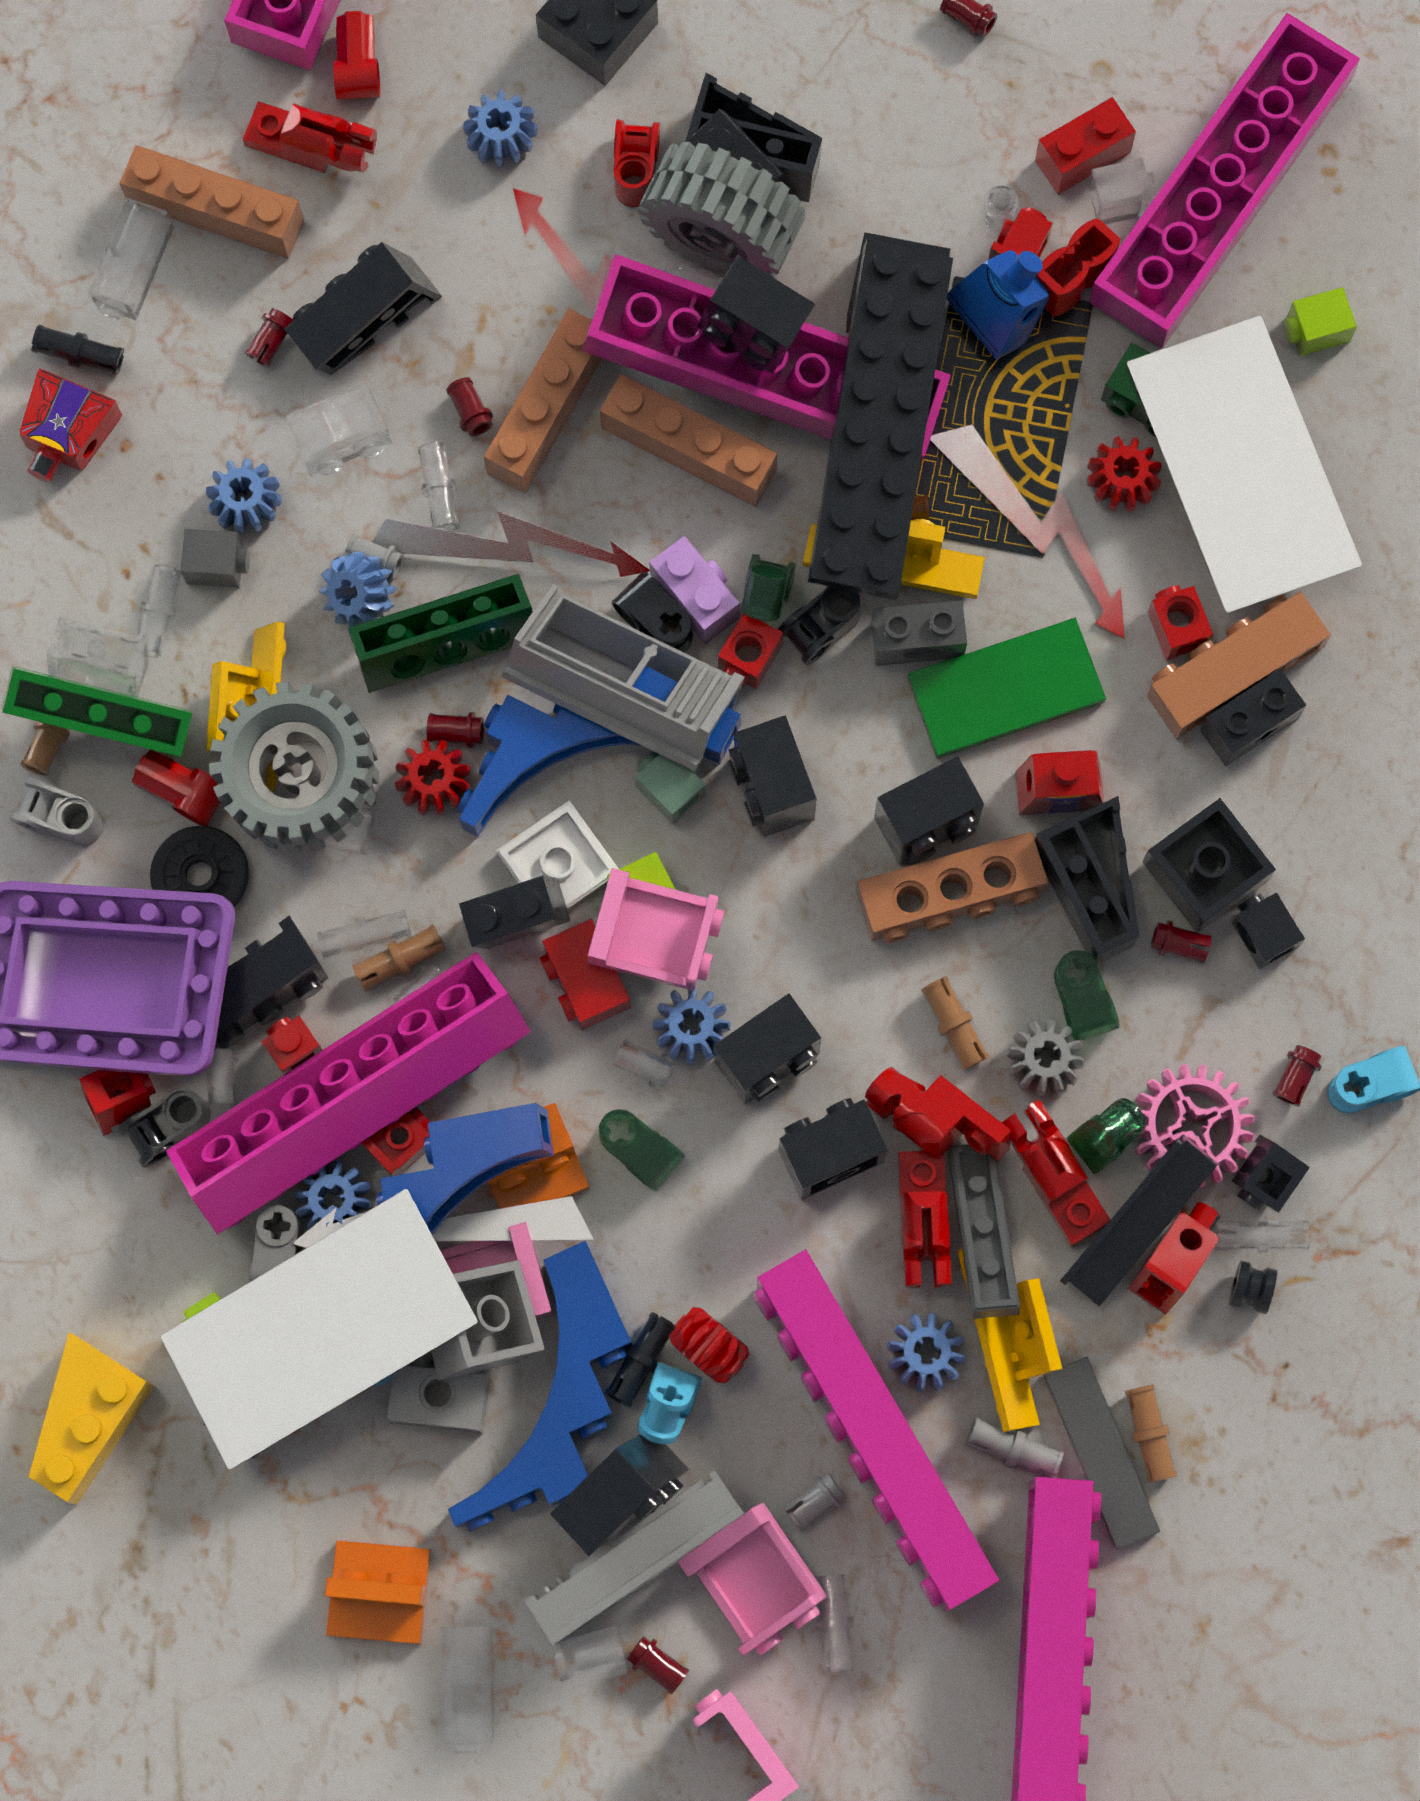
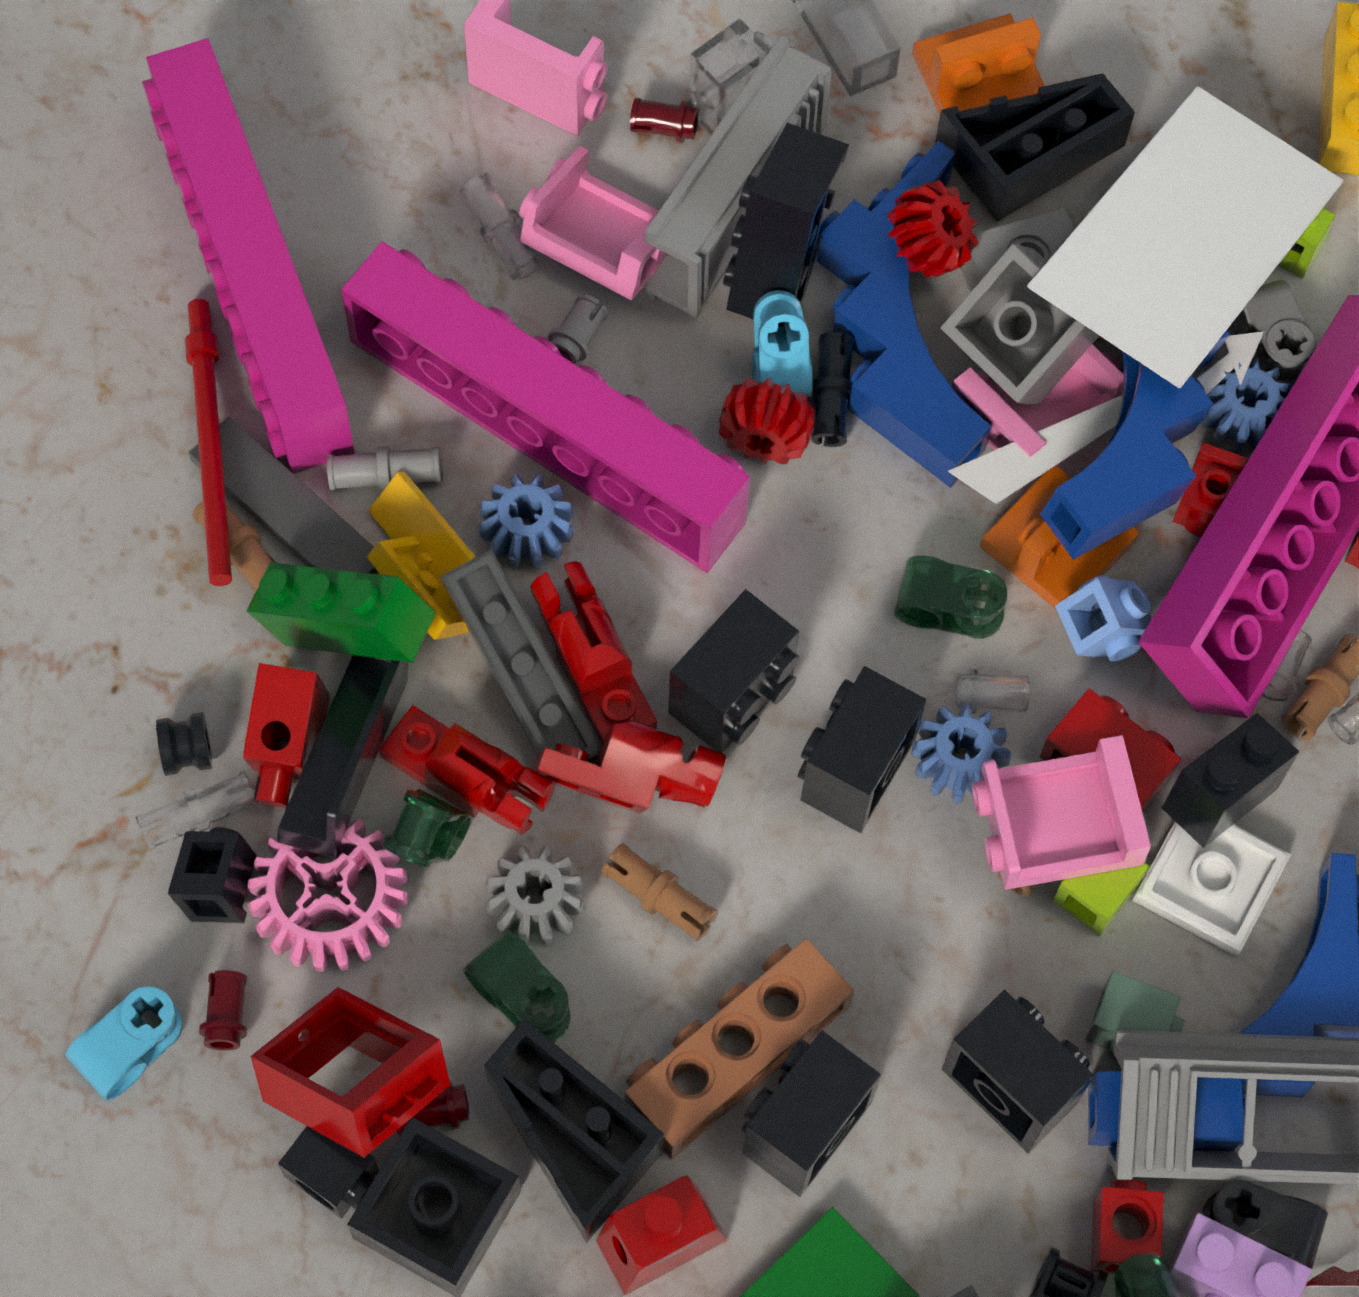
camera: 150 degrees right, 10 degrees down
none -> red bar [185,299,232,586]
none -> green brick [246,562,436,663]
none -> red window [250,987,451,1158]
none -> red gear [887,180,979,278]
none -> black wedge [935,73,1135,221]
none -> light blue brick [1055,575,1152,662]

